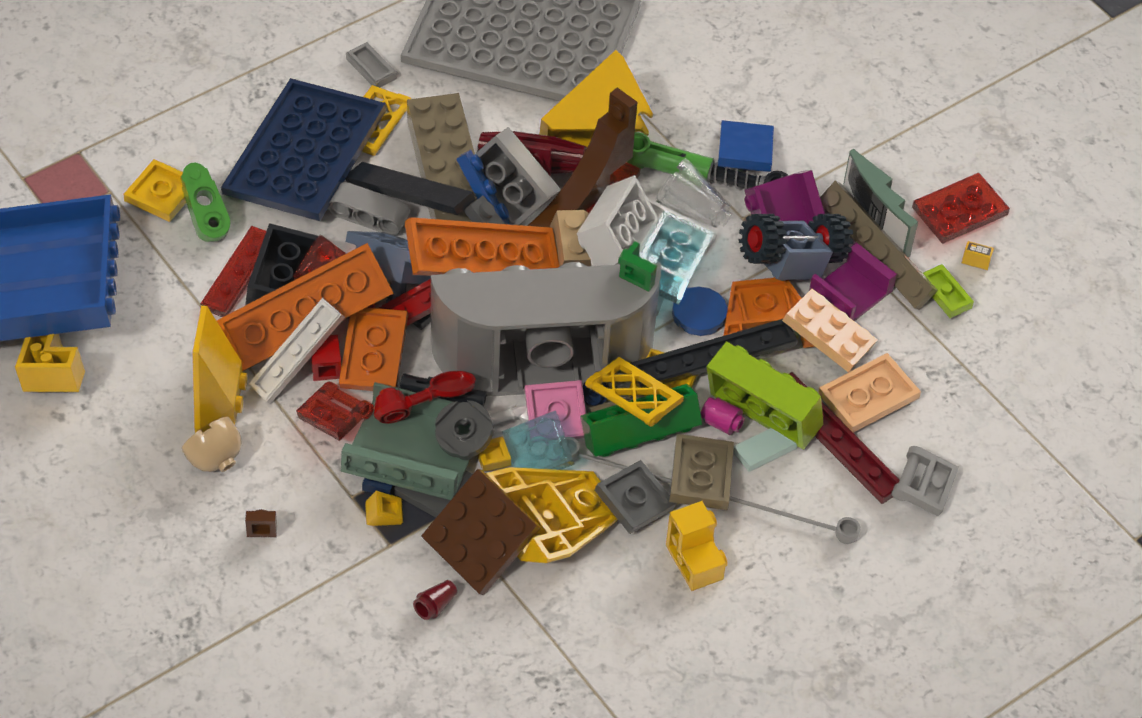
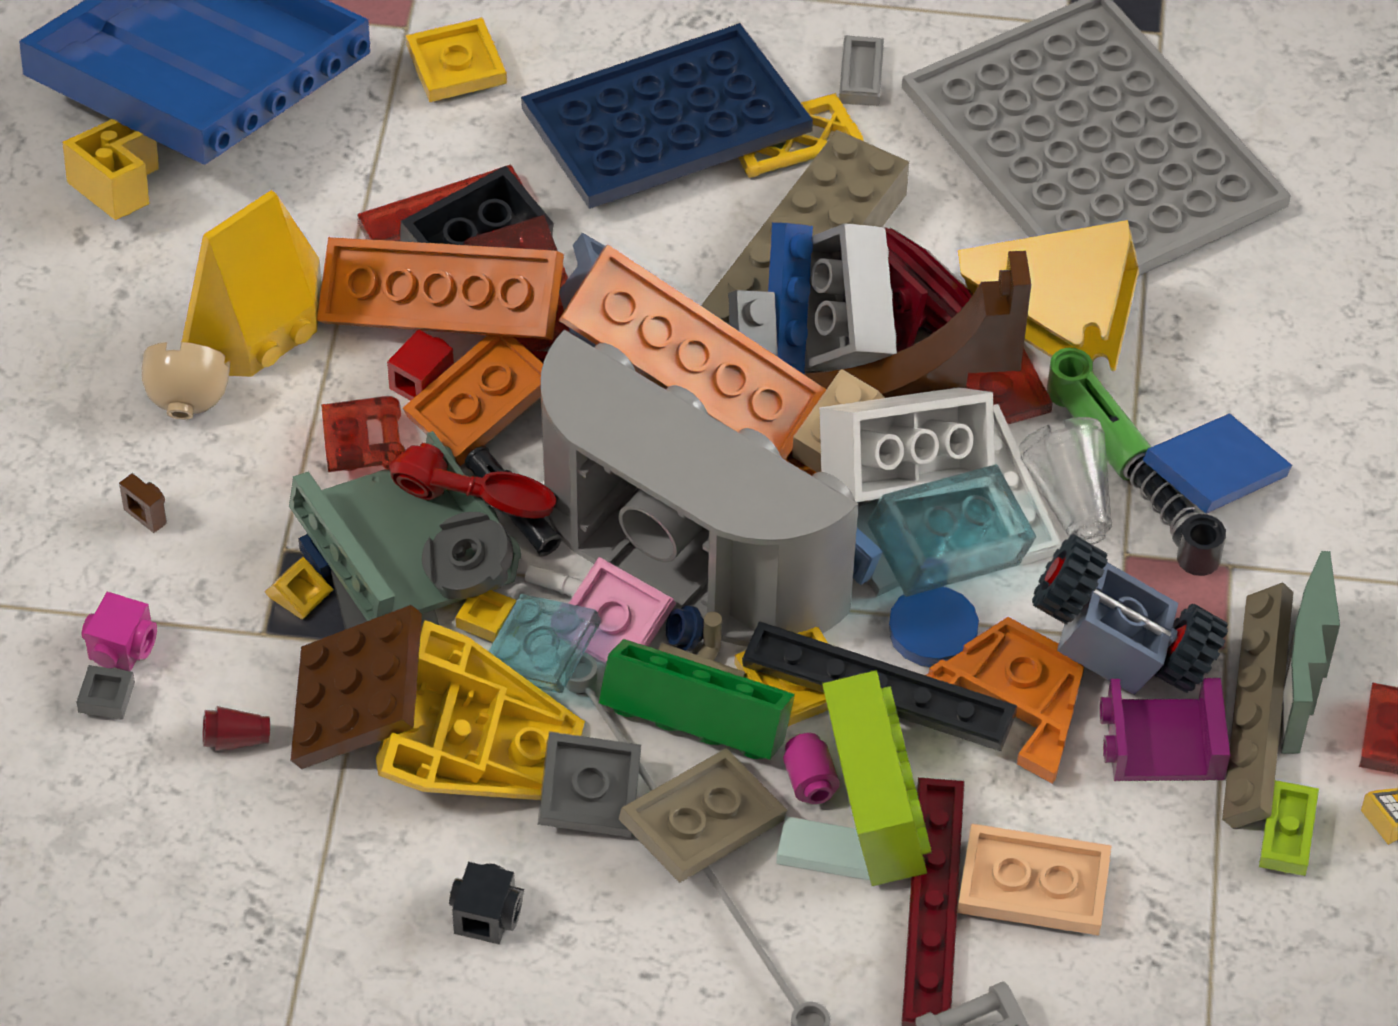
camera: 45 degrees right, 0 degrees up
bright green piece [180,162,231,242] -> none
white tile [248,298,345,404] -> none
light grey beam [328,182,410,236] -> none
black tile [345,162,475,215] -> none
yellow window [585,357,684,427] -> none
green bracket [618,241,657,292] -> none
yellow brick [666,501,728,591] -> none
magenta panel [744,170,825,226] -> none
light nougat plate [782,289,877,373] -> none
none -> dark grey plate [76,665,135,720]
none -> dark pink brick [82,591,157,671]
none -> black brick [449,862,524,945]

